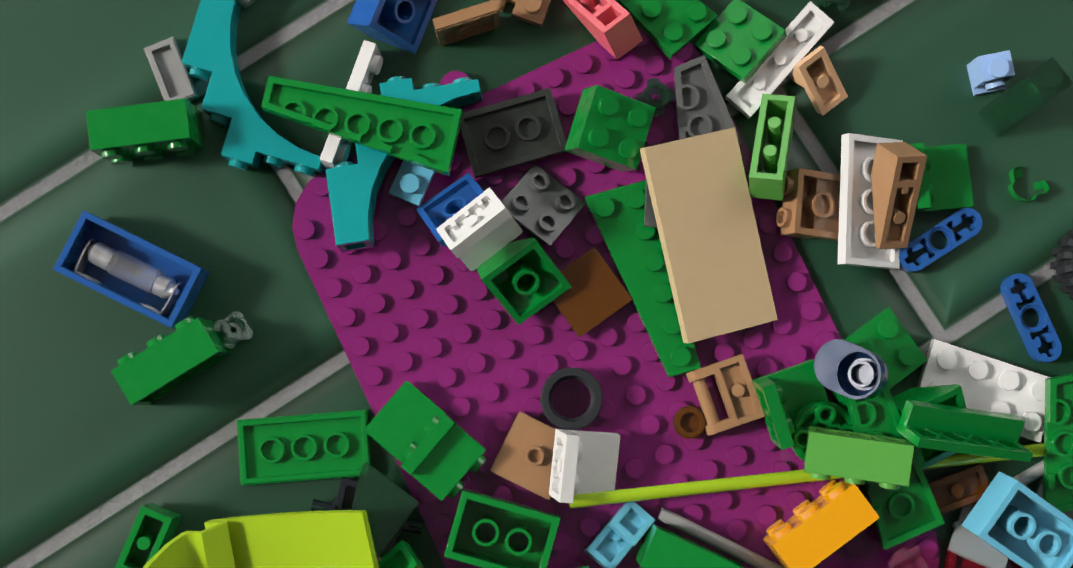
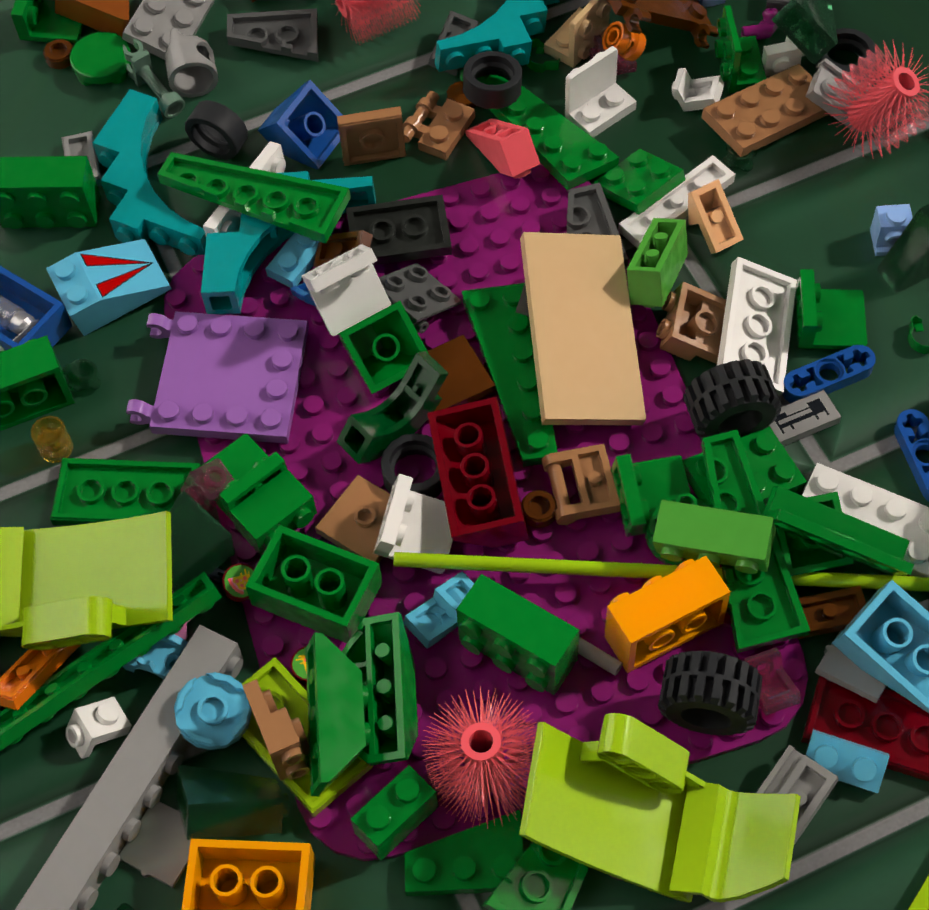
camera: 15 degrees right, 25 degrees down
green brick [564,85,656,172] -> none
clear green plate [636,78,675,117] -> none
cap [814,339,888,400] -> none
medium nougat slope [871,142,927,249] -> none
none -> clear yellow wheel [31,416,73,463]
none -> medium azure slope [46,239,172,336]
none -> medium lavender plate [126,311,309,444]
none -> bracket [180,458,234,518]
none -> black tyre [185,100,248,160]
none -> tile [221,563,255,602]
none -> reddish brown plate [313,230,373,268]
none -> dark green arch [336,351,449,464]
none -> dark red slope [427,397,529,548]
none -> black tyre [684,359,782,441]
none -> light grey tile [768,390,841,446]

